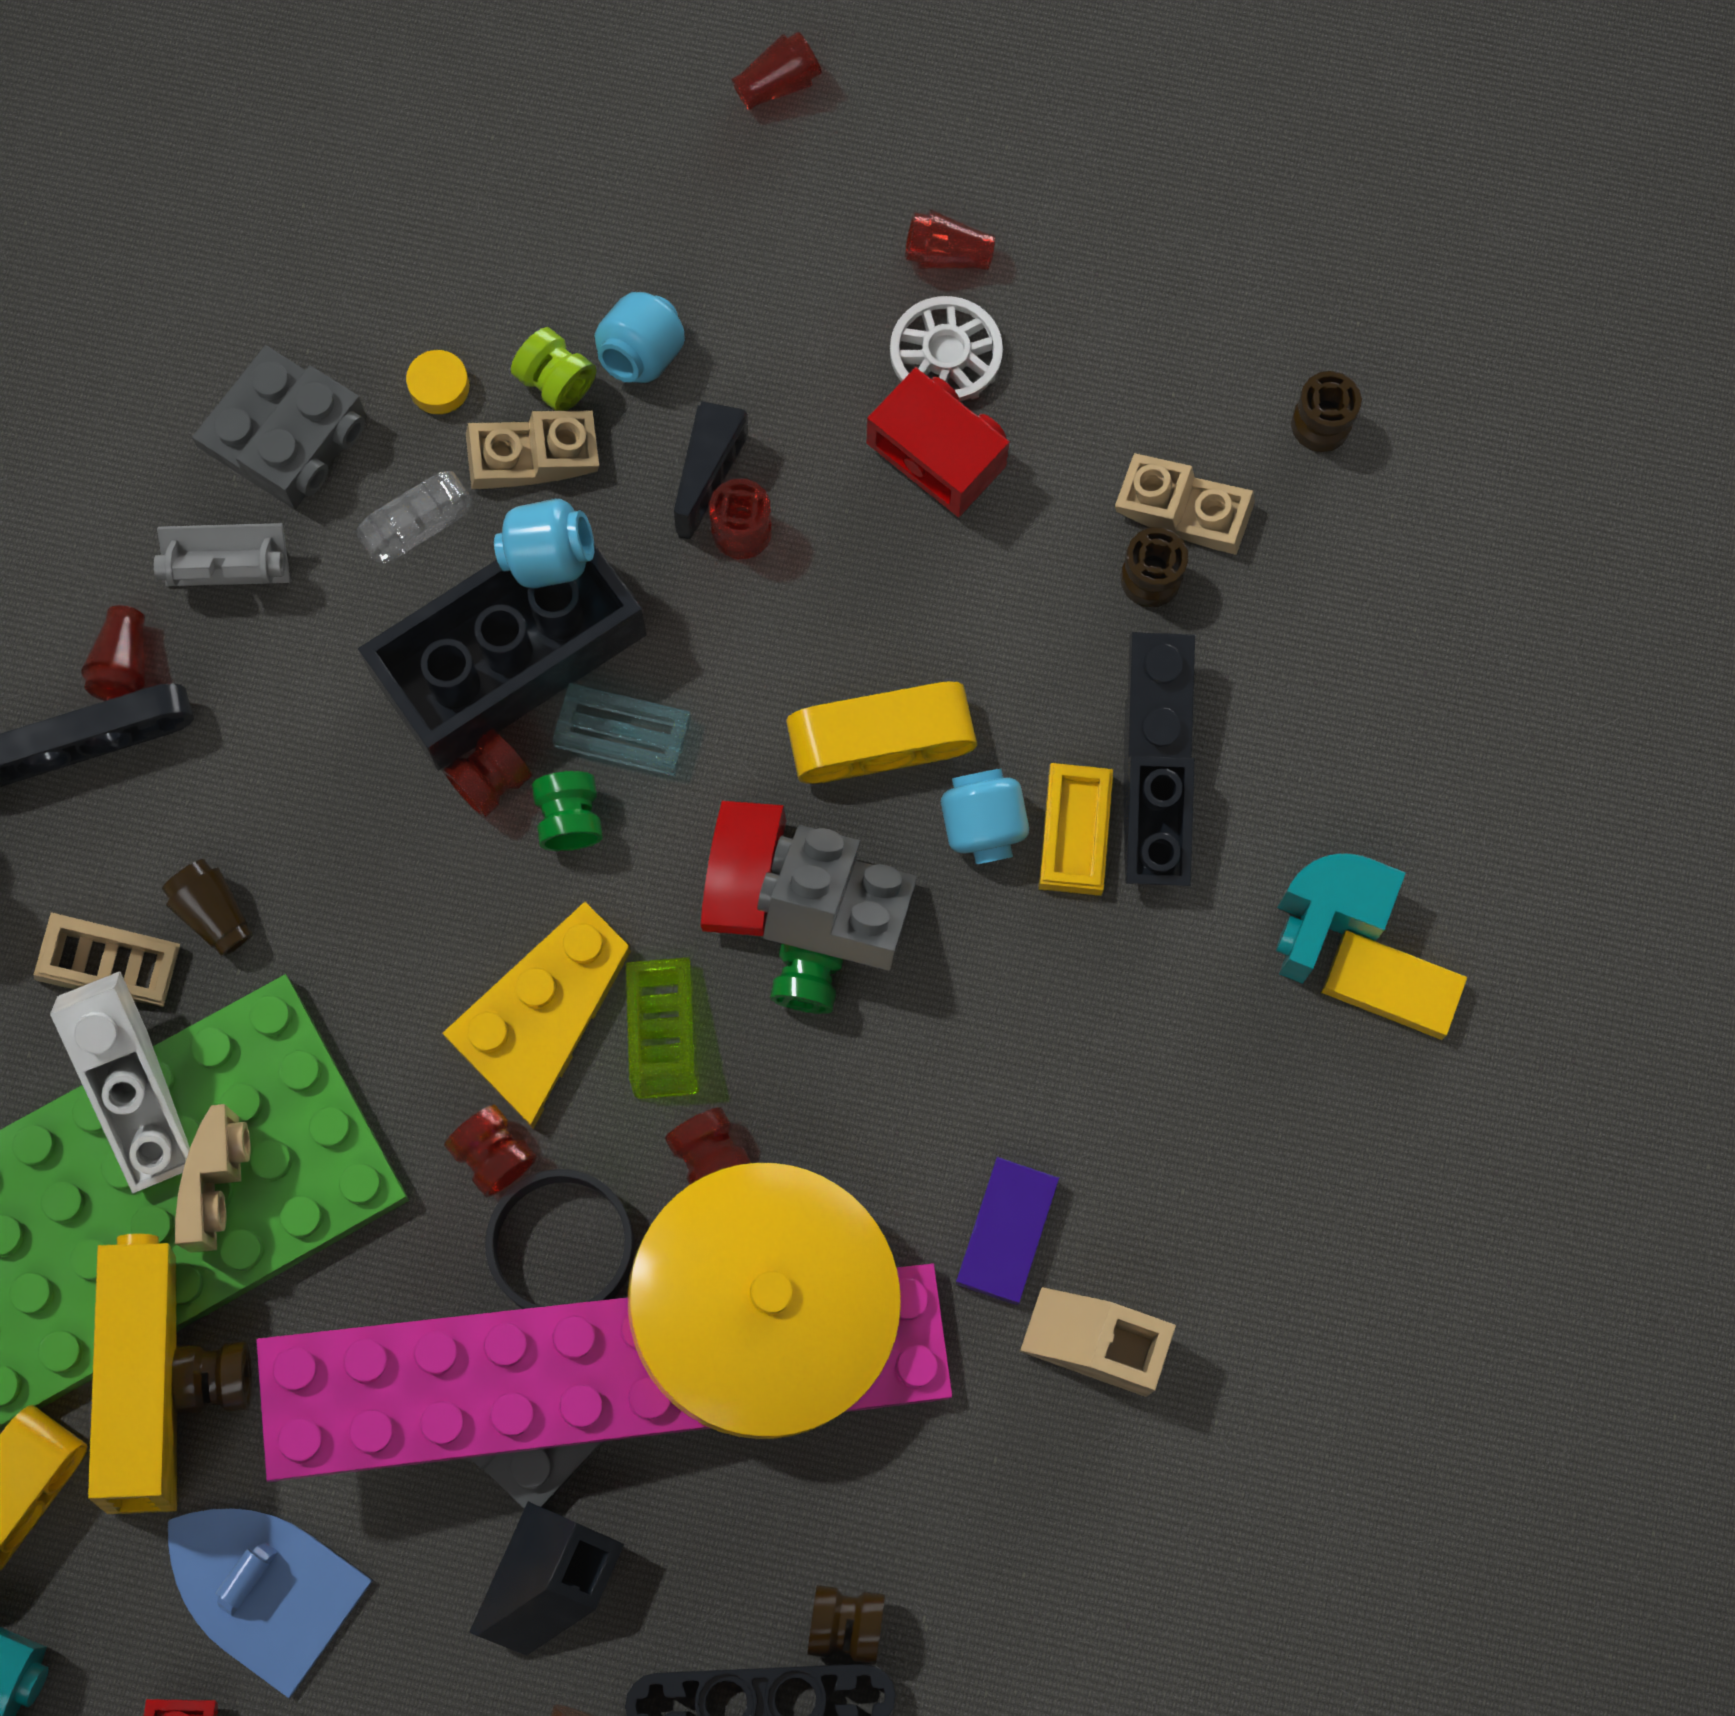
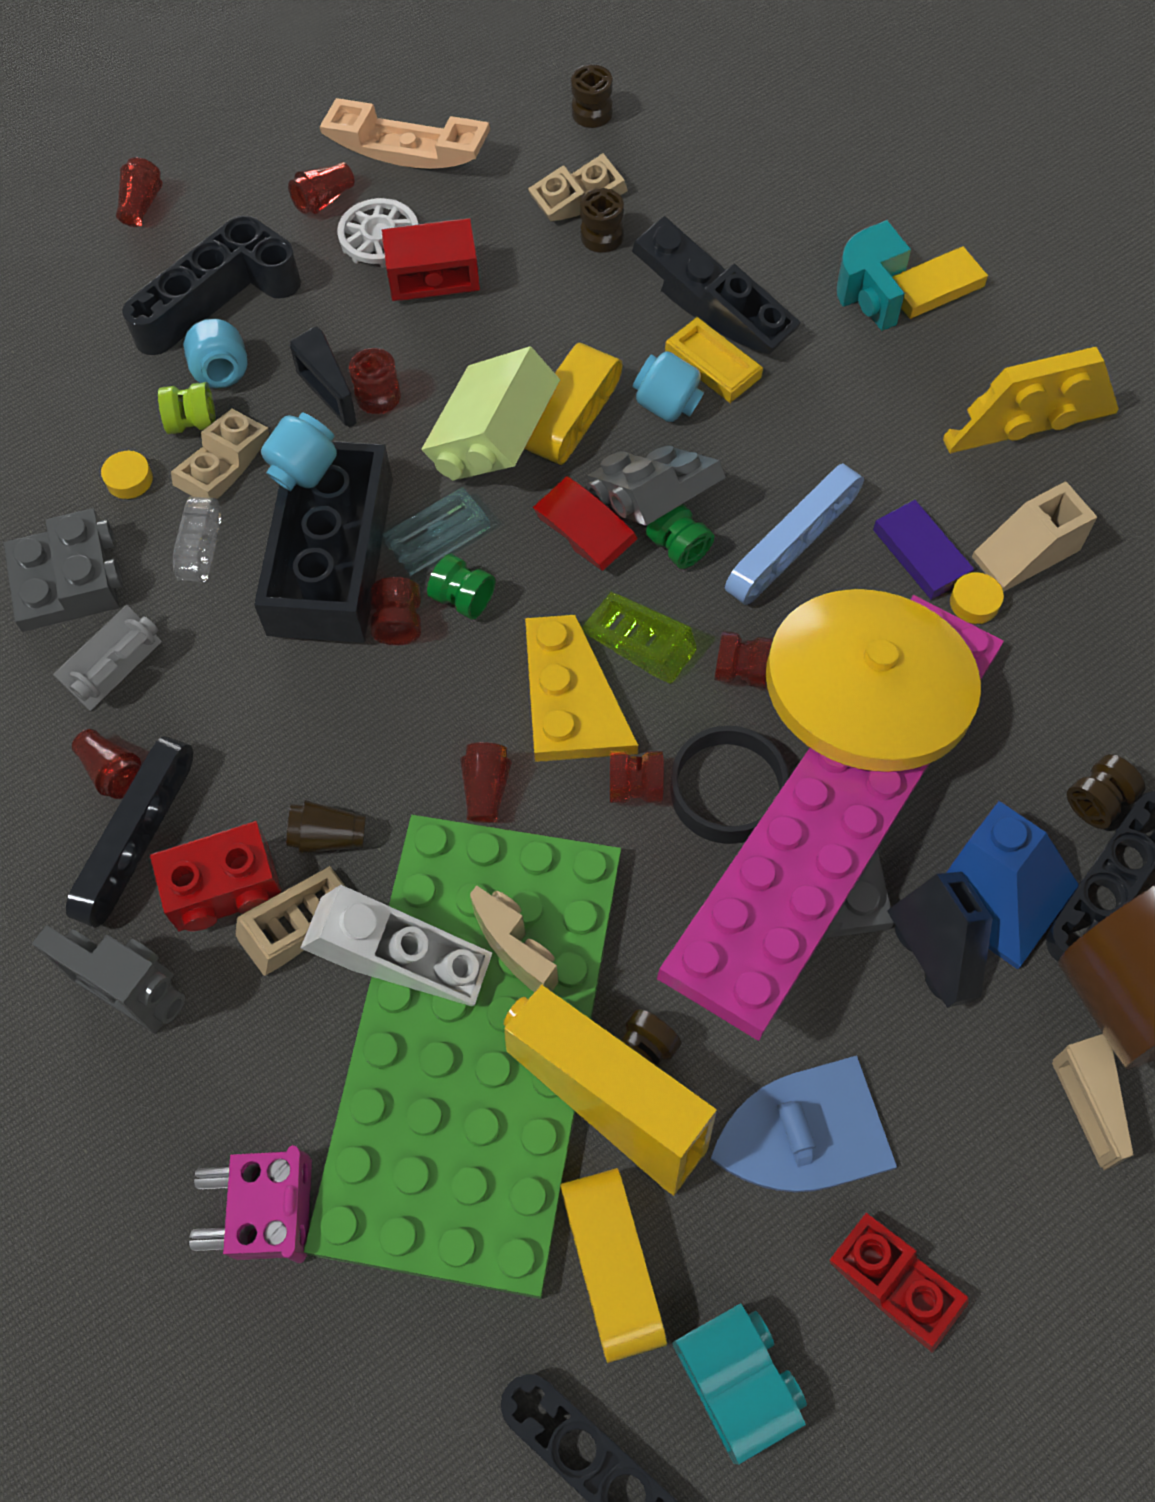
camera: 45 degrees left, 10 degrees down
none -> black beam [122,215,301,355]
none -> red brick [150,821,282,932]
none -> light nougat slope [320,98,491,169]
none -> yellowish green brick [421,346,560,481]
none -> clear red cone [460,742,512,823]
none -> light blue beam [725,463,864,605]
none -> yellow wing [943,347,1119,453]
none -> blue slope [946,801,1079,969]
none -> yellow tile [950,572,1004,624]

